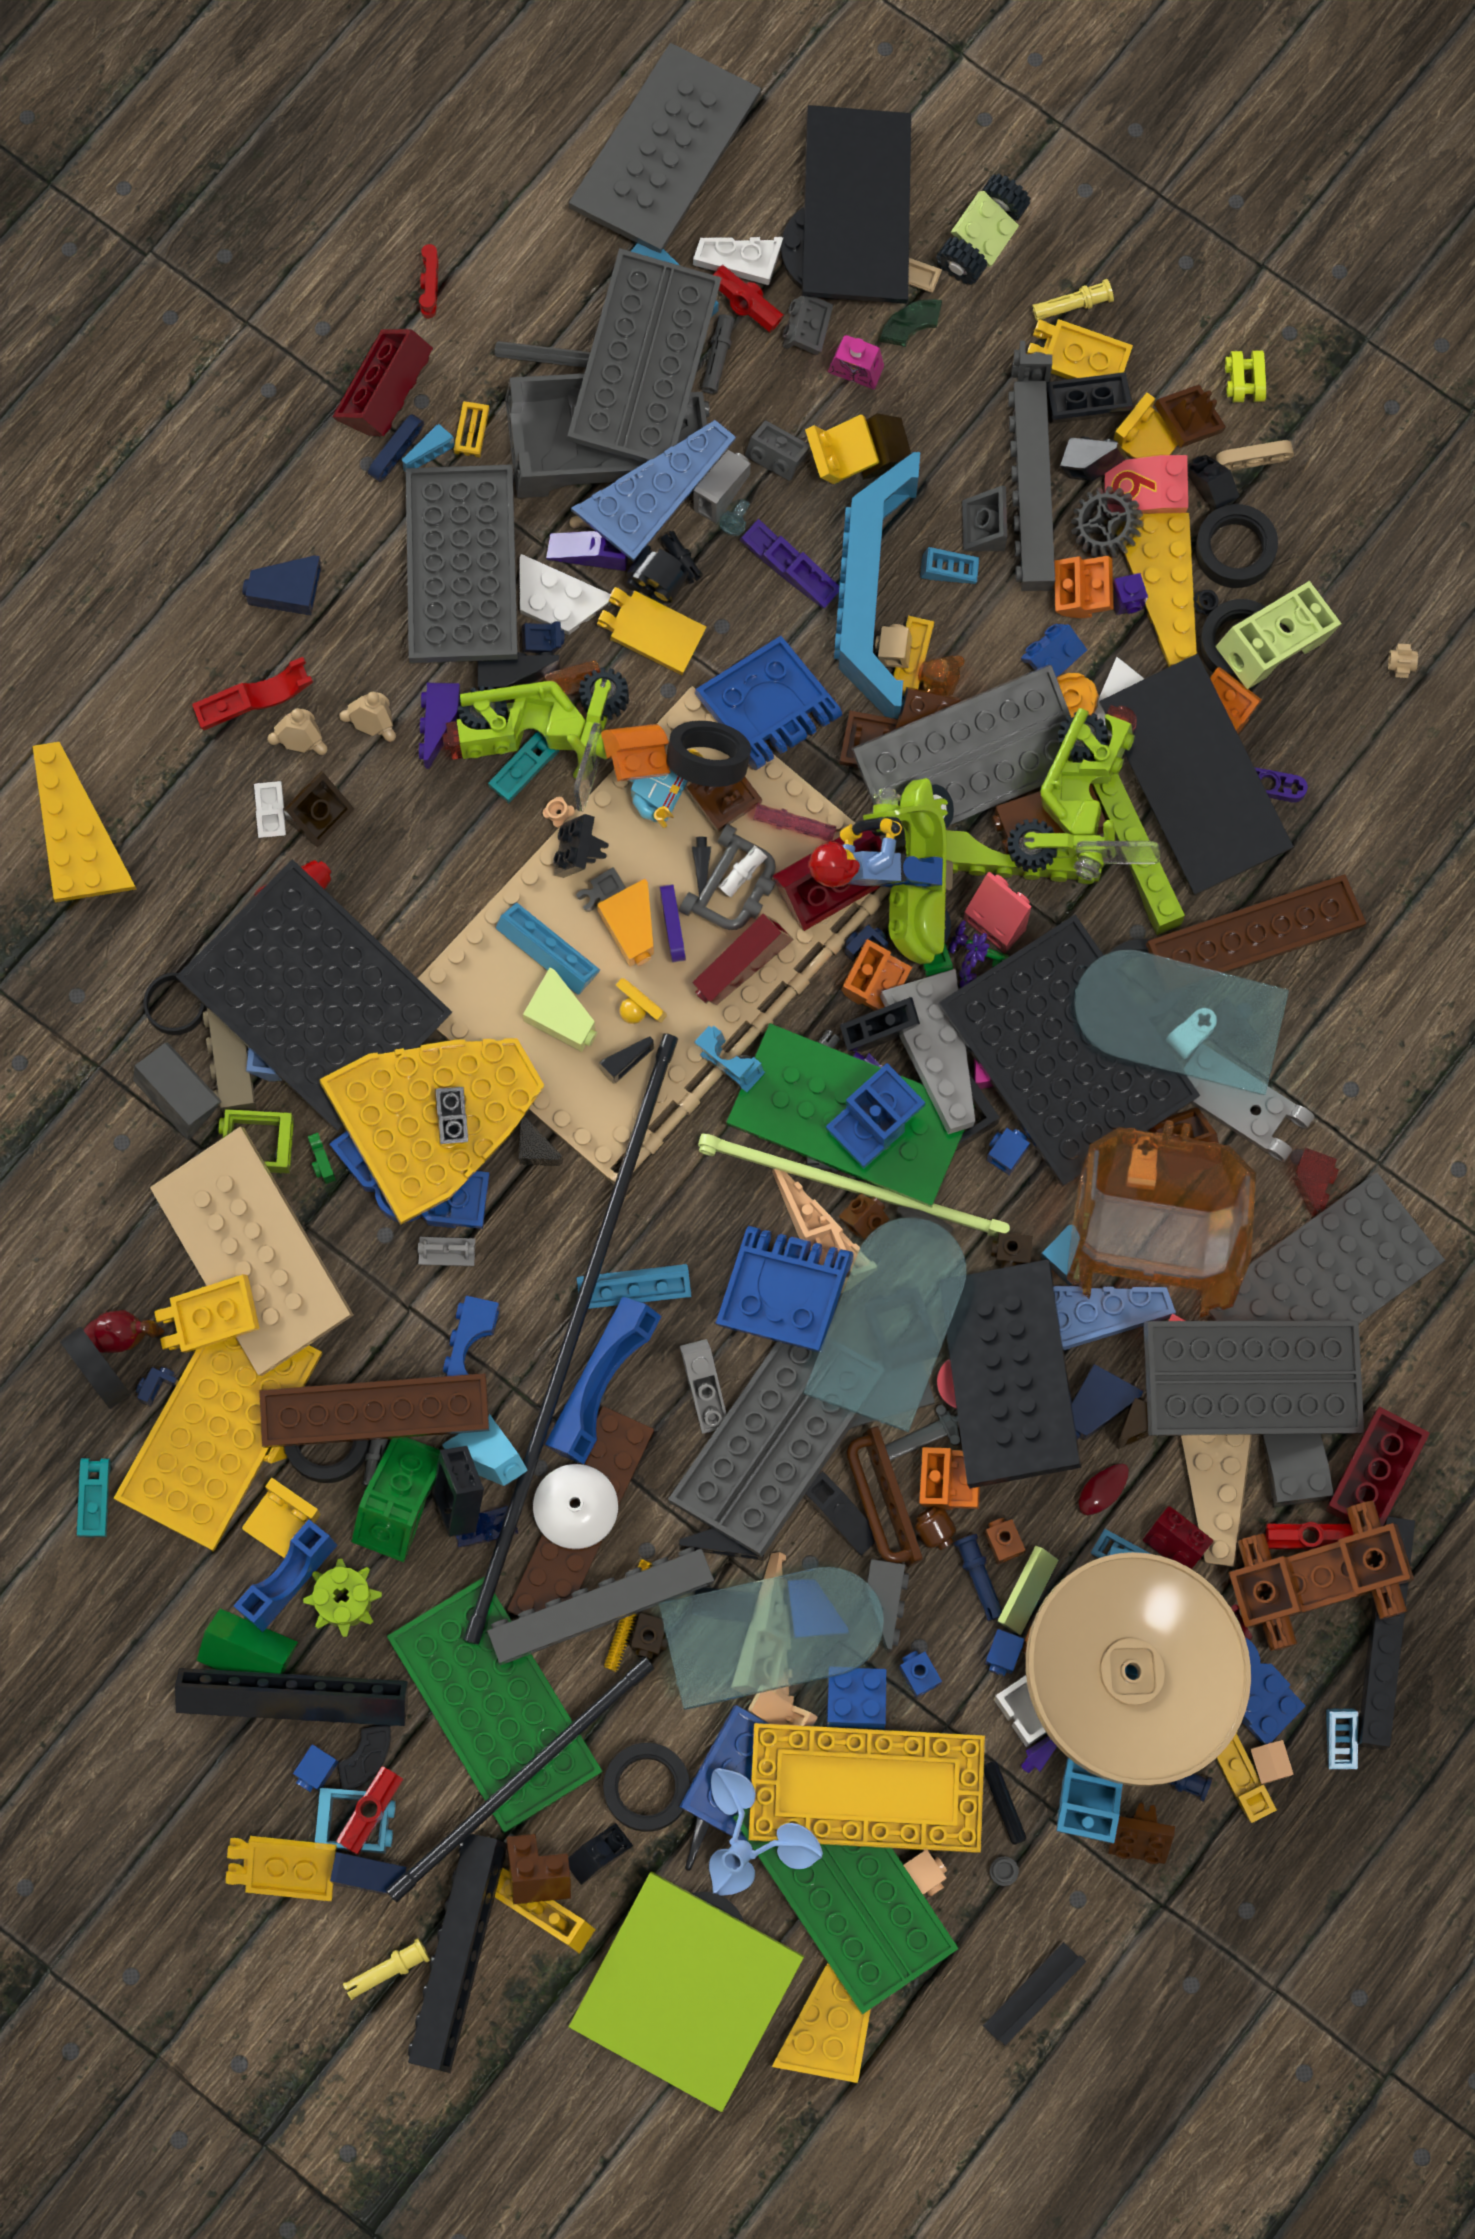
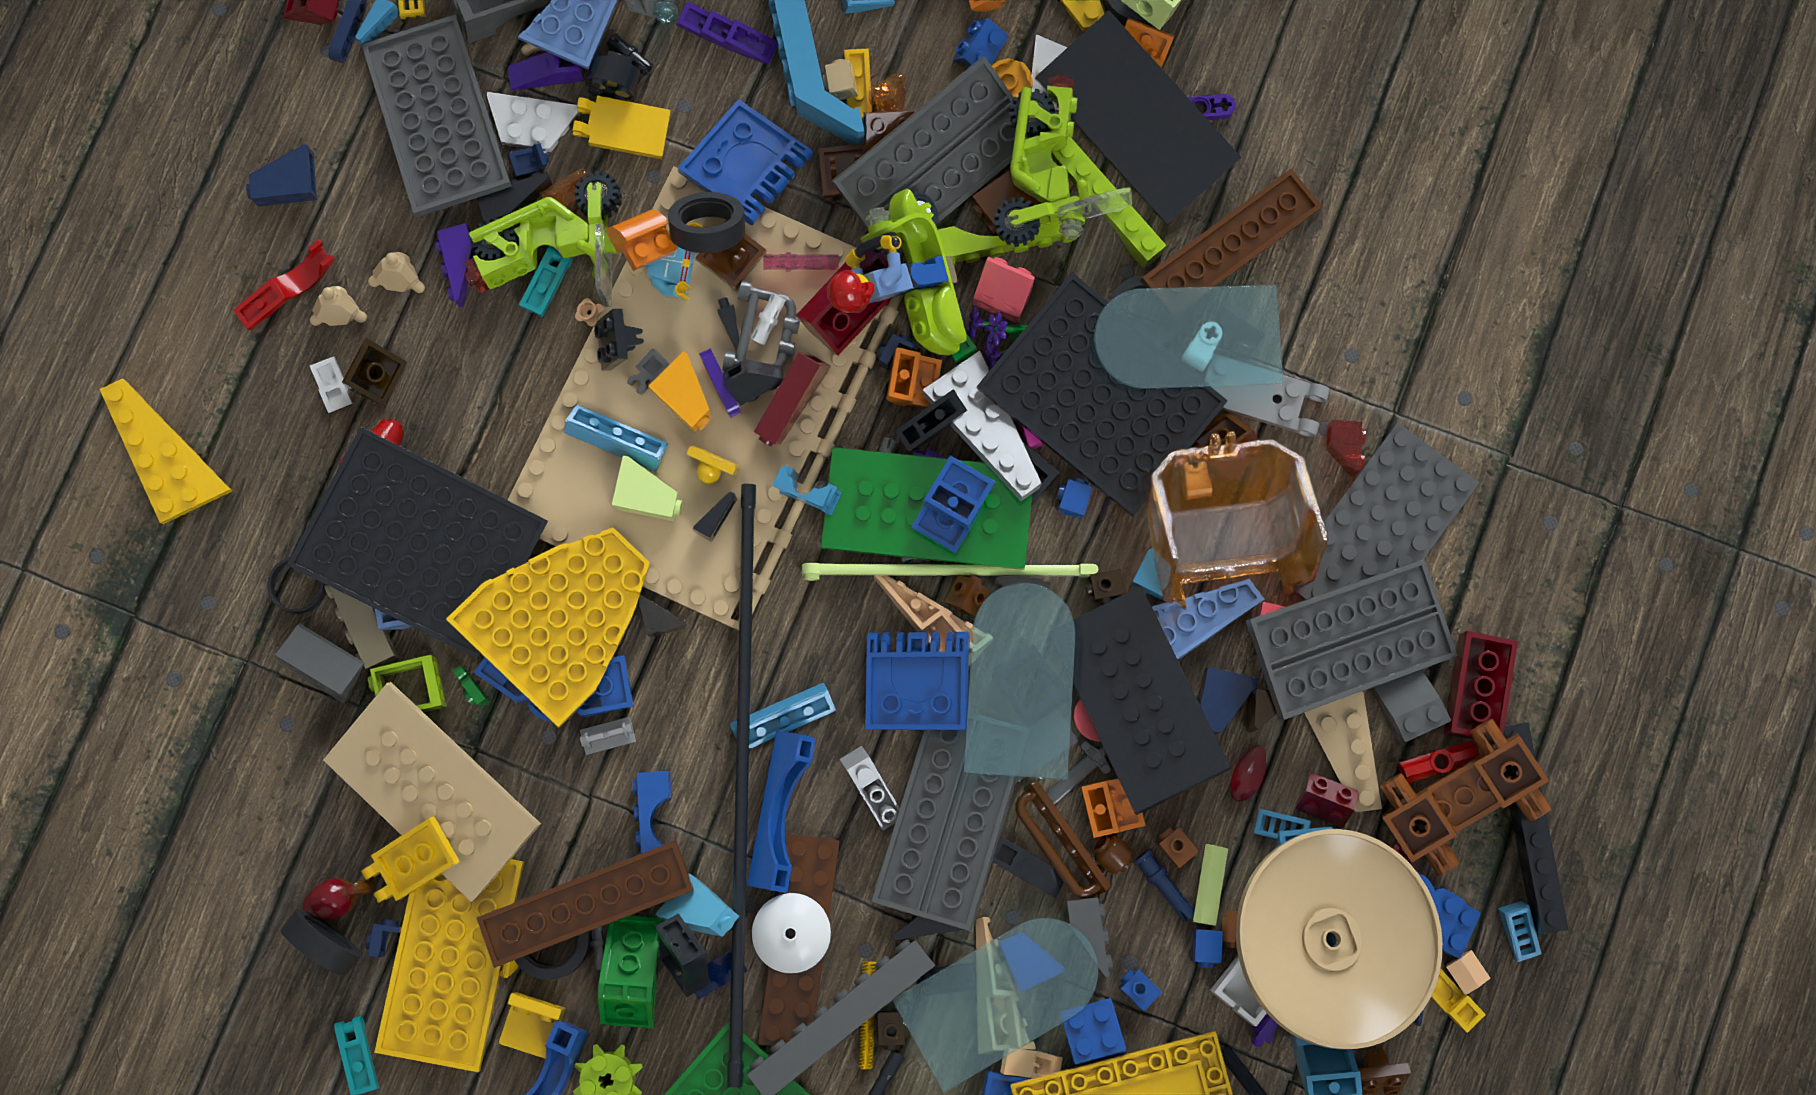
camera: 20 degrees left, 5 degrees up
slope [435,1087,468,1144] -> none
none -> black slope [723,359,783,406]

